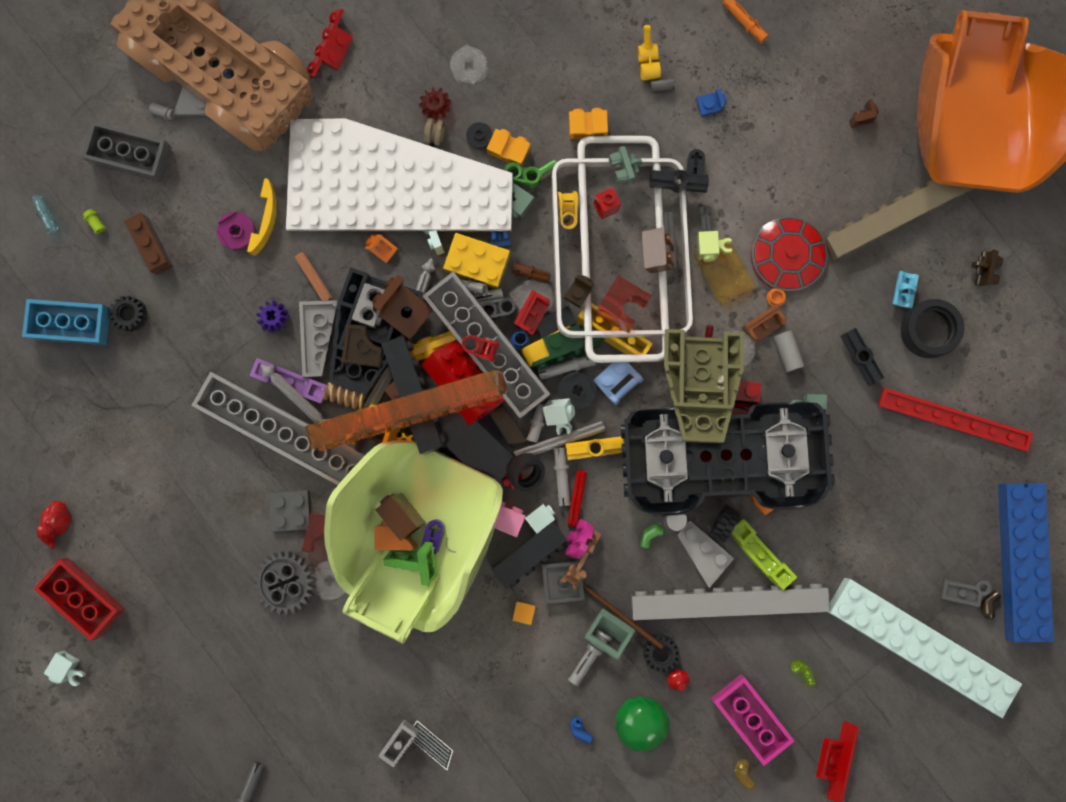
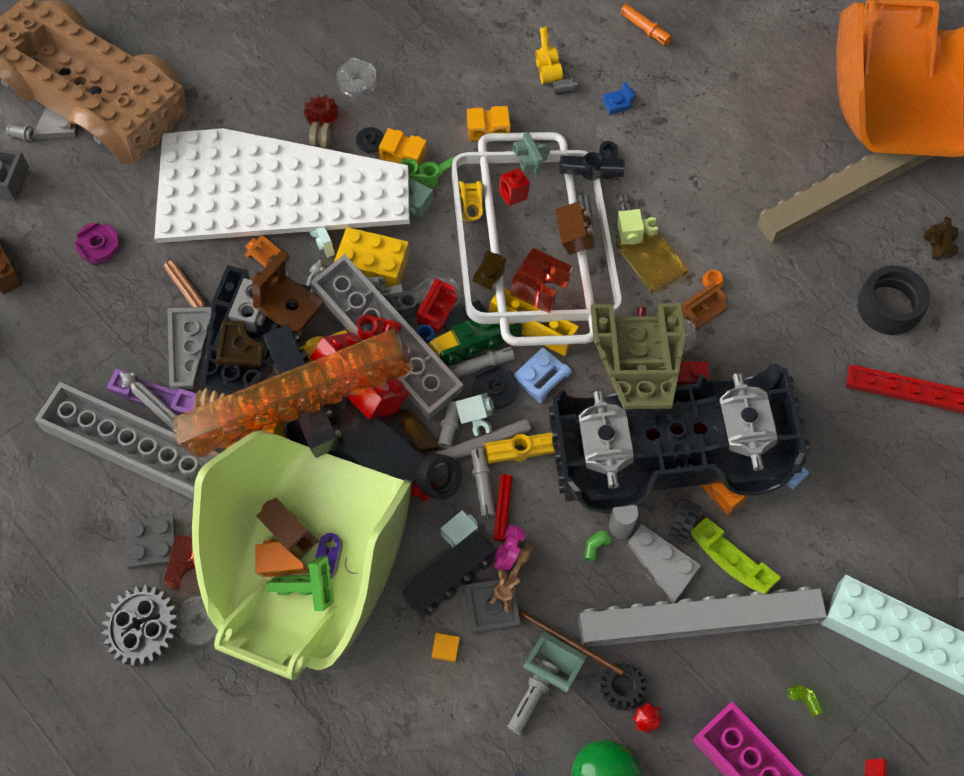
camera: 10 degrees left, 20 degrees down
yellow slope [247,178,277,256] -> none
dark purple gear [256,300,289,333] -> none
red bracket [307,8,353,79] -> none
blue tile [490,231,511,248] -> none
bright pink brick [495,502,526,537] -> none
reddish brown axle [512,262,551,283] -> none
red dish [751,217,828,293] -> none
light grey brick [773,330,804,373] -> none
black piece [840,328,885,386] -> none
reddish brown bracket [849,99,878,128] -> none
medium azure hips [892,271,919,309] -> none

